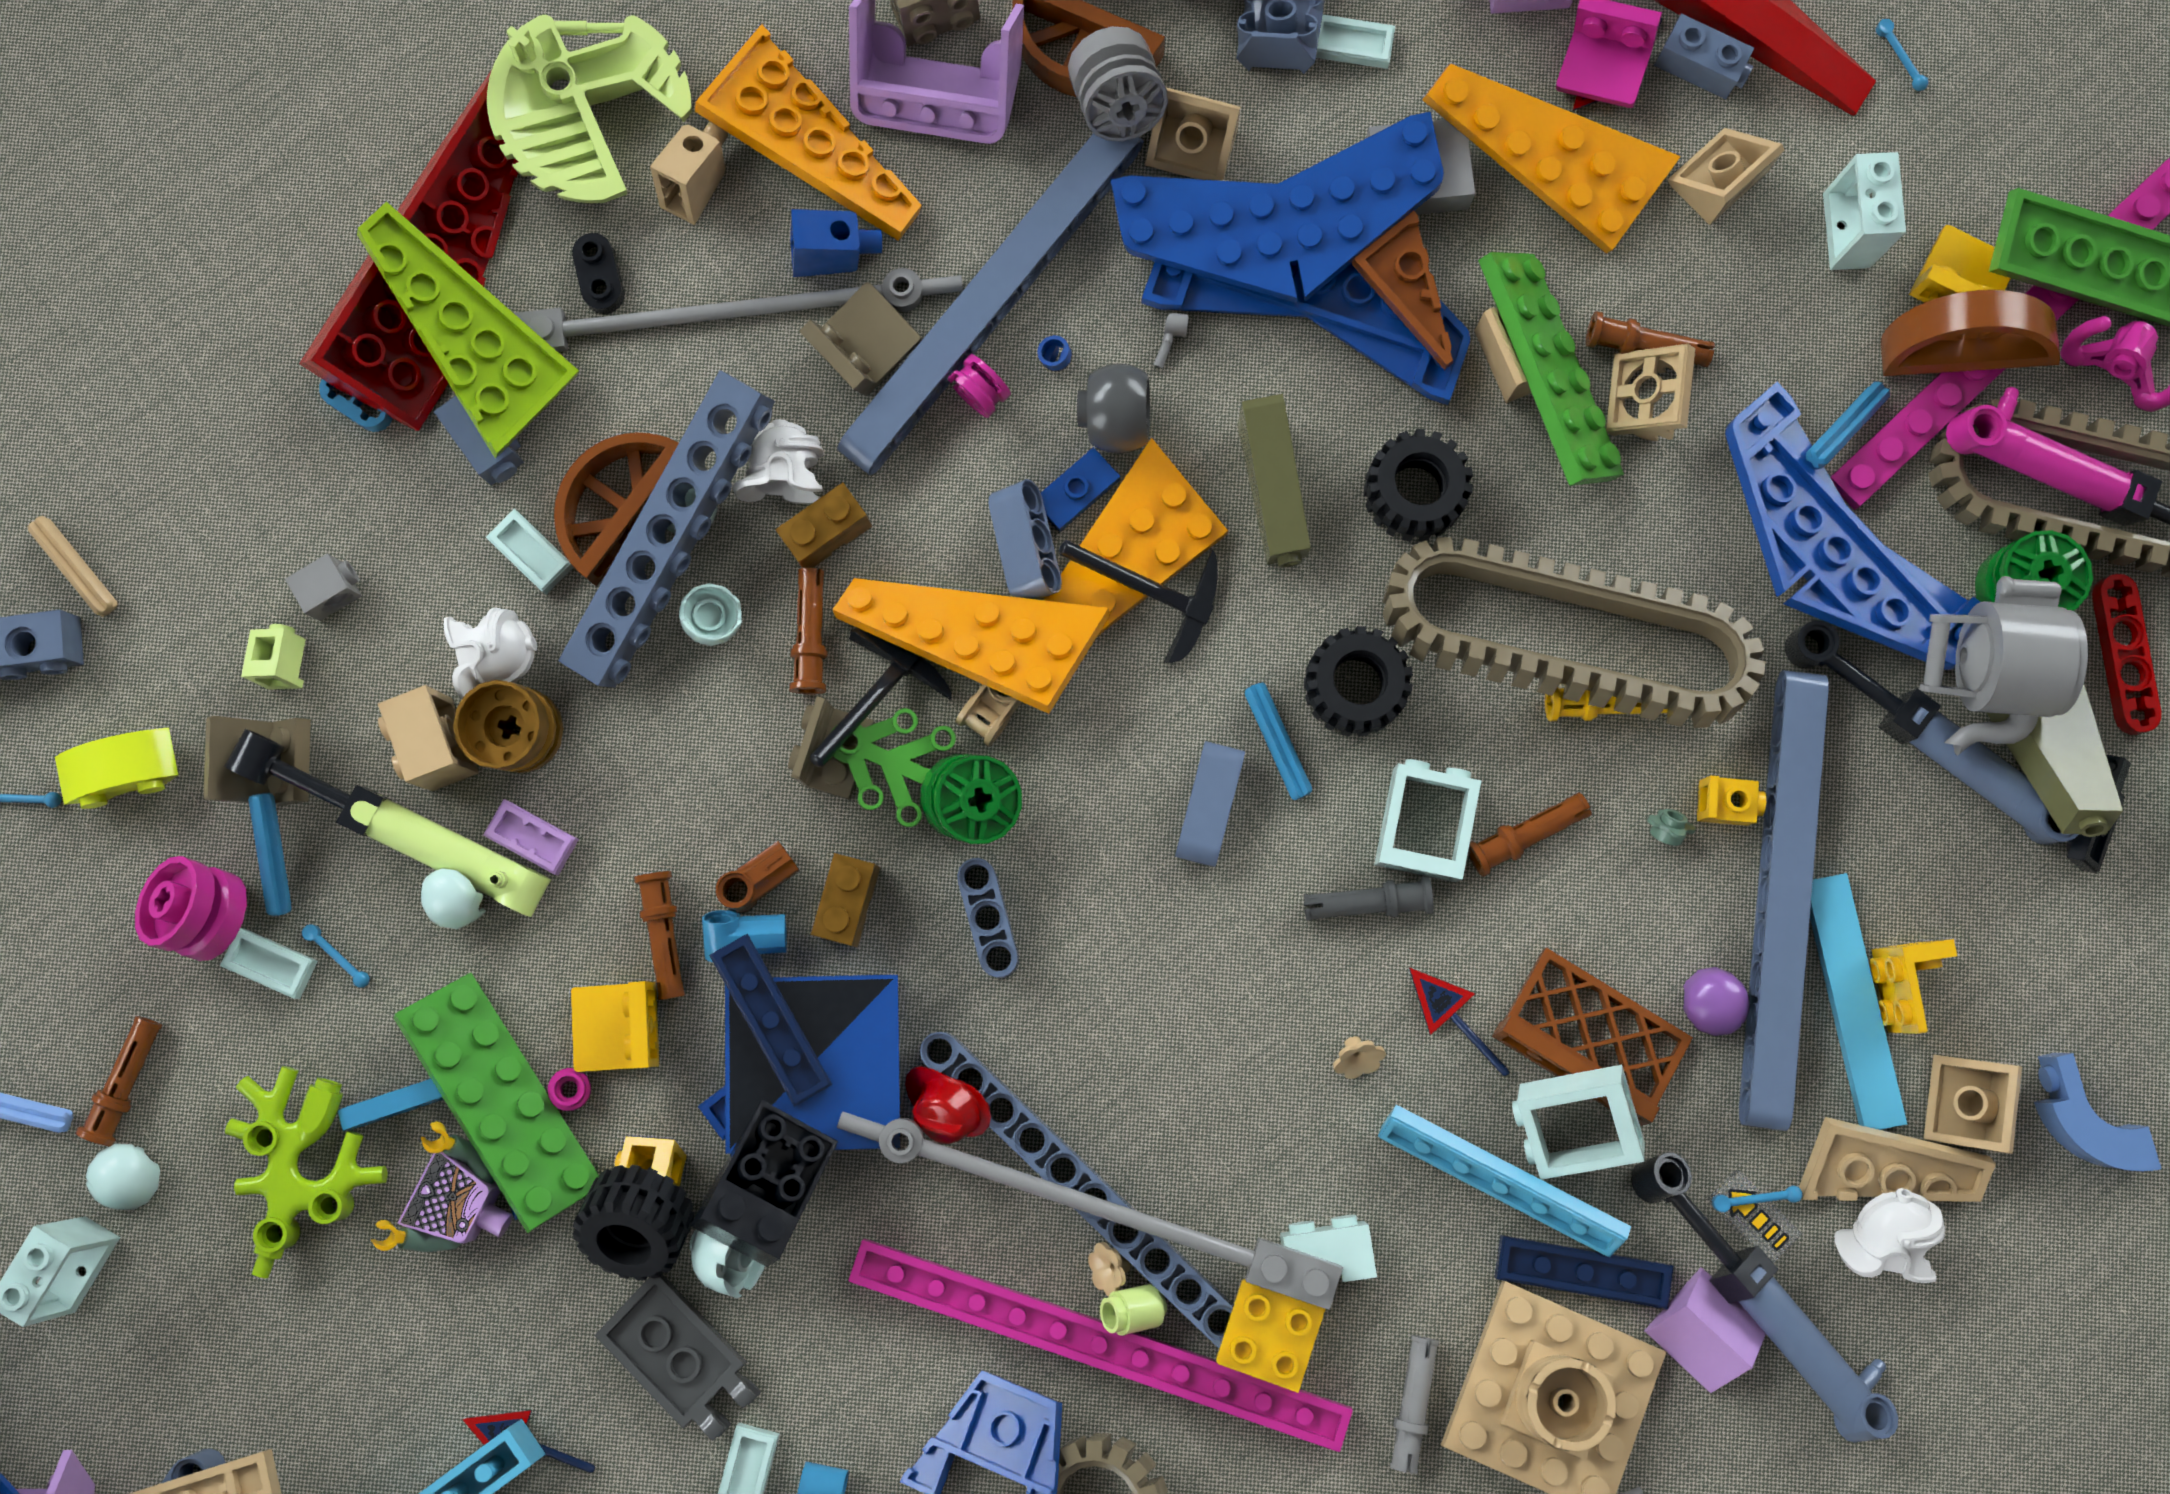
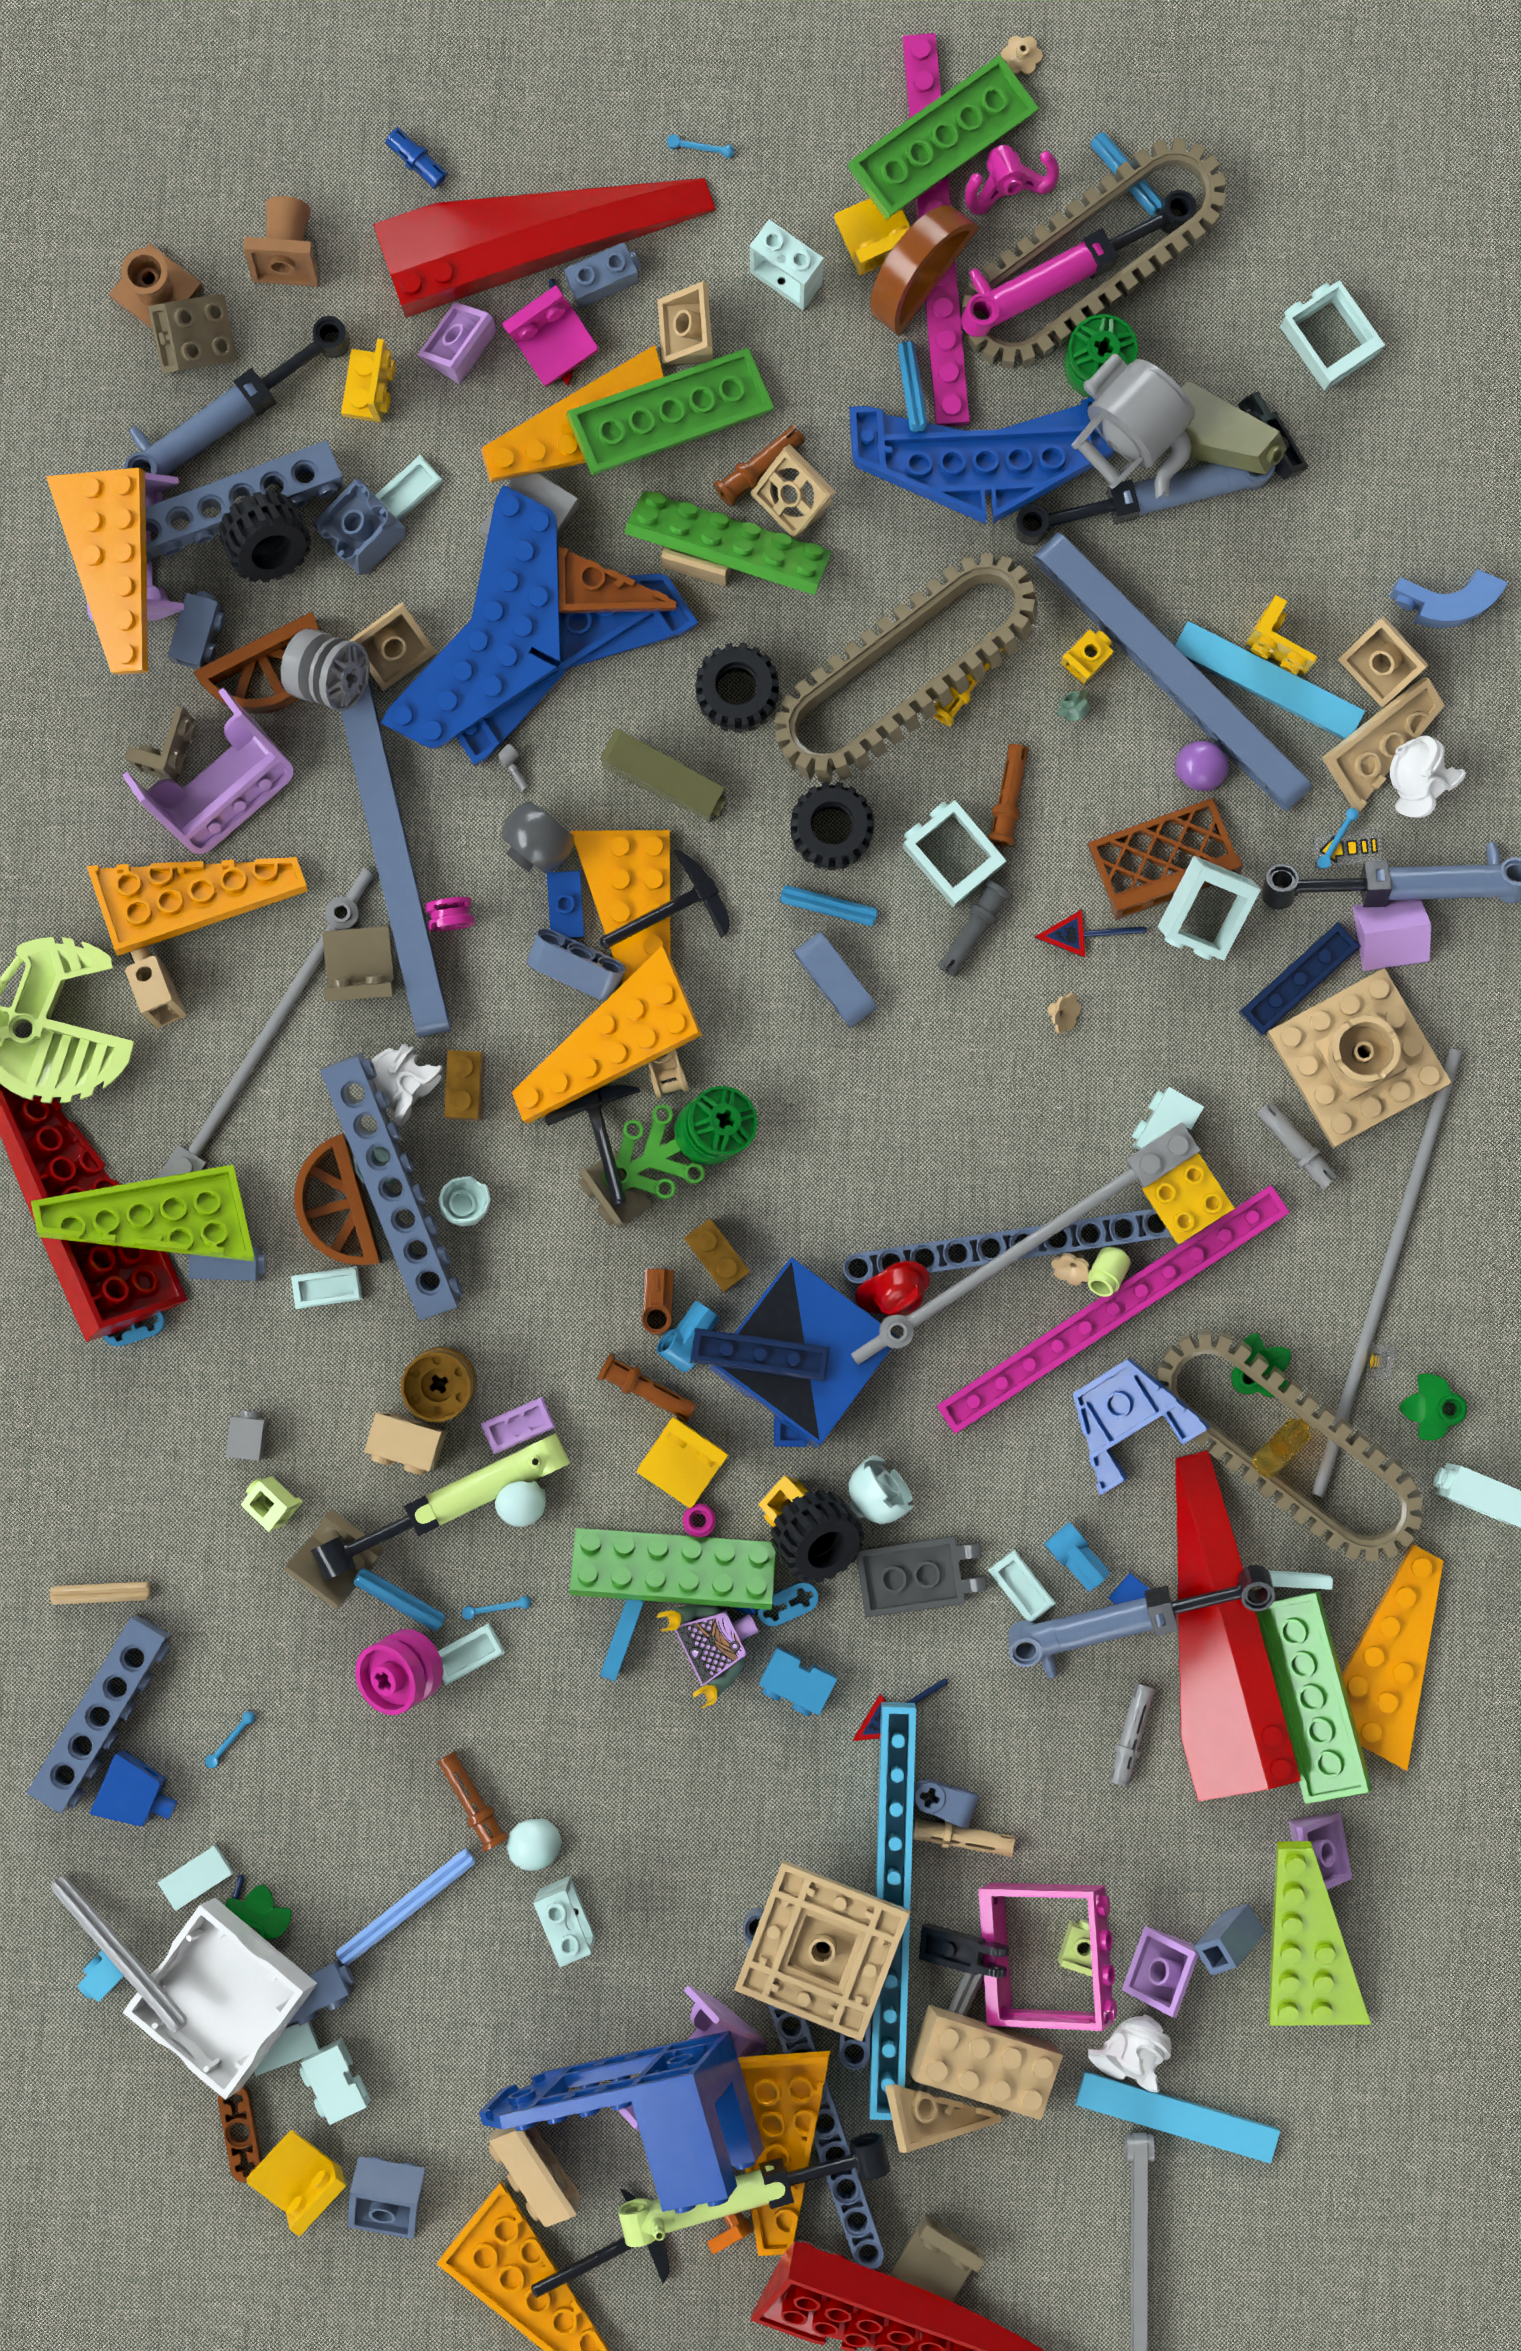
camera: 55 degrees left, 5 degrees up
neon yellow brick [55,728,178,809] -> none
lime plant [225,1066,388,1278] -> none
white helmet [444,608,537,699] -> none
black plate [572,233,625,314] -> none
black slope [690,1100,838,1267] -> none
dark orange pin [789,567,827,695] -> none
blue torso [790,209,882,277] -> none
sand blue beam [957,858,1019,978] -> none
blue hinge [1037,335,1072,371] -> none
medium azure tile [1378,1105,1631,1257] -> none
red beam [2092,573,2162,735] -> none
none -> bright green plate [566,347,774,476]
none -> dark azure beam [758,1581,818,1627]
none -> dark azure brick [759,1645,837,1717]

